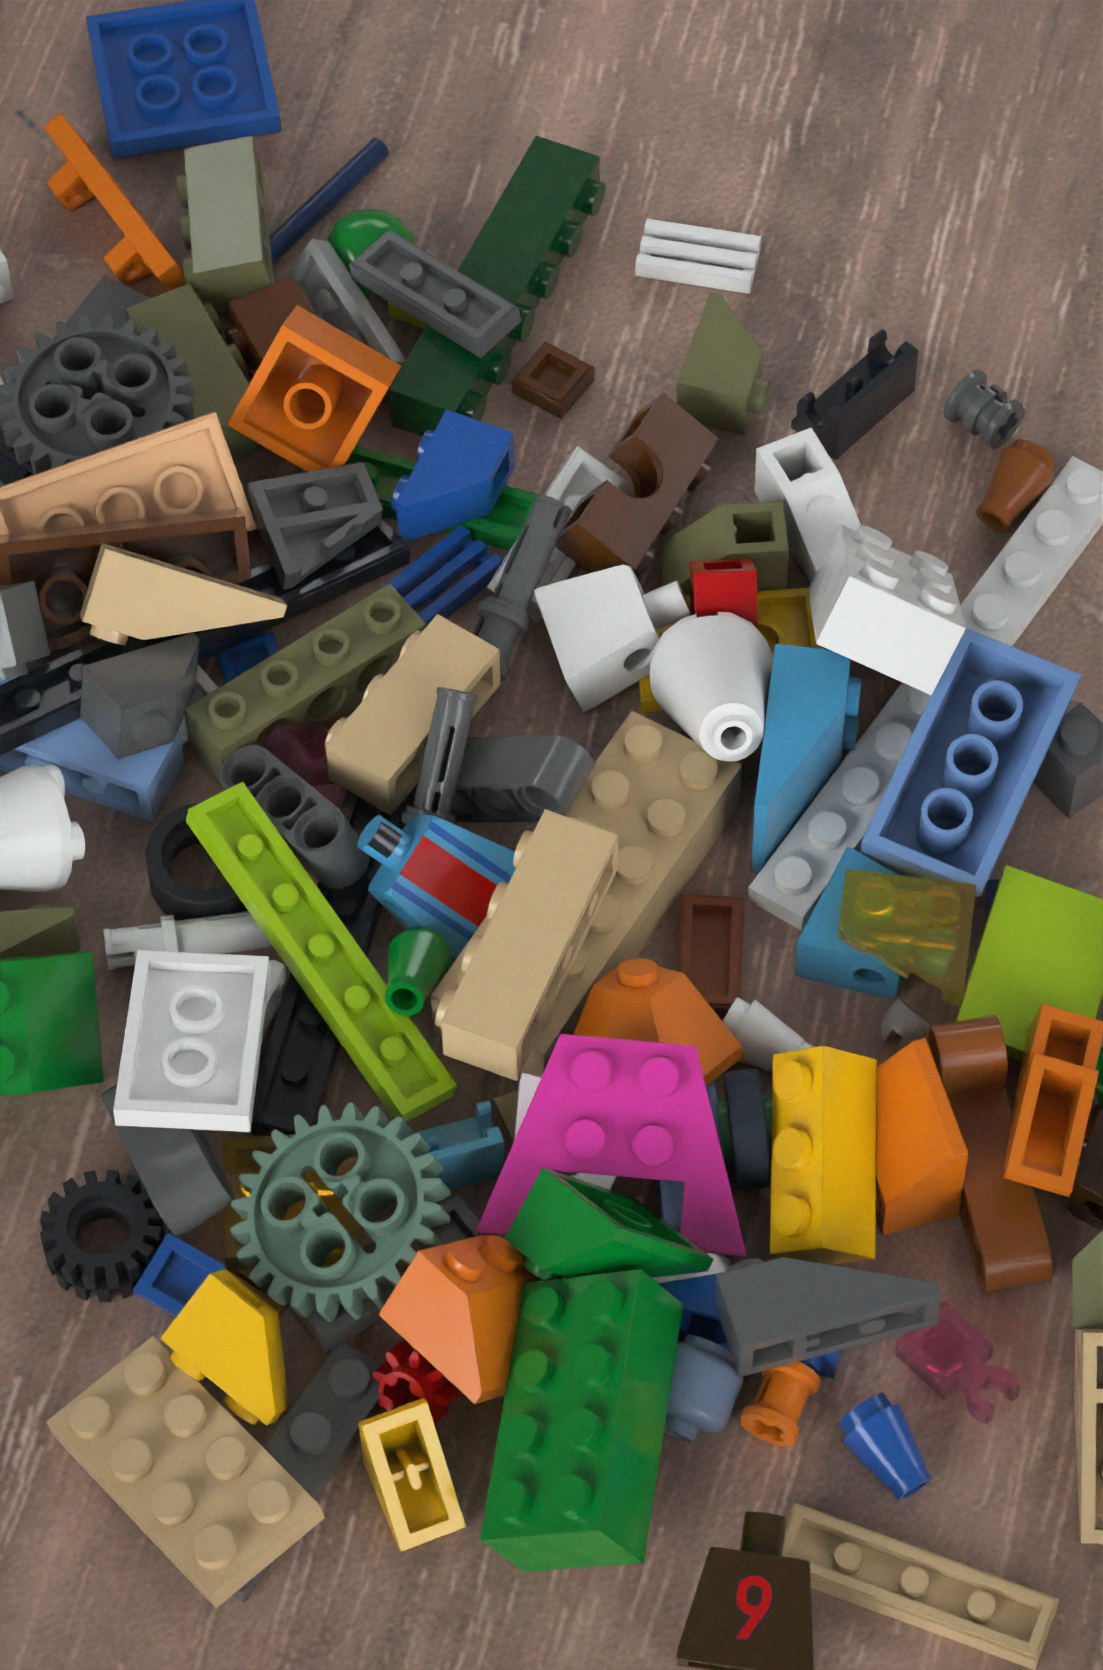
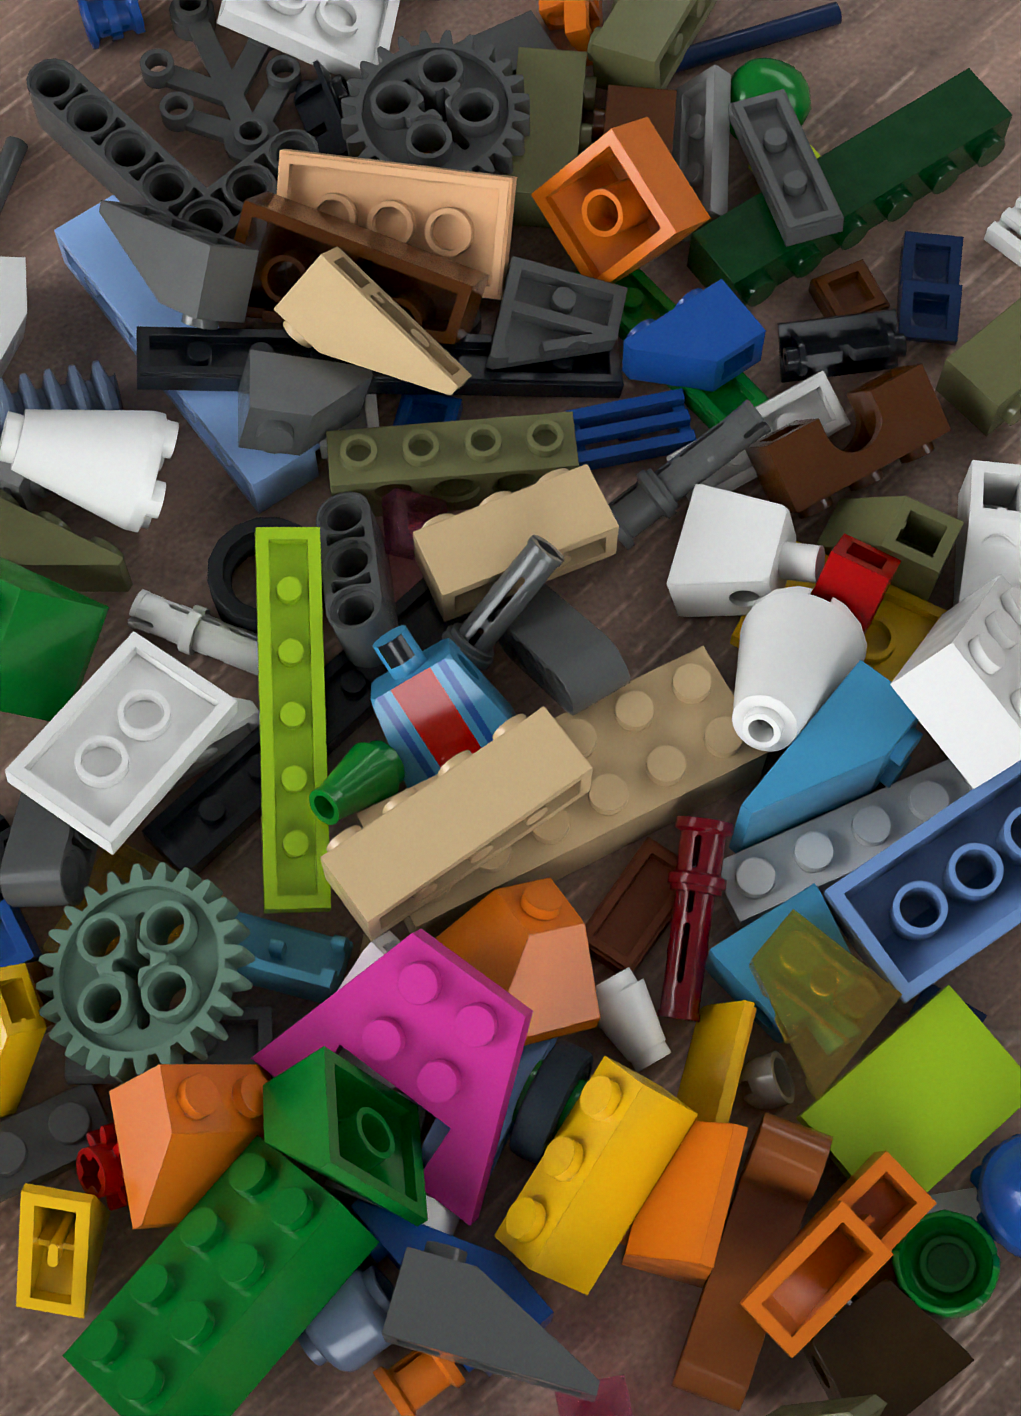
camera: 30 degrees right, 10 degrees up
none -> dark red pin [657,816,735,1022]
none -> yellow slope [676,1000,757,1123]
none -> black hinge [777,309,907,383]
none -> dark blue slope [897,231,964,345]

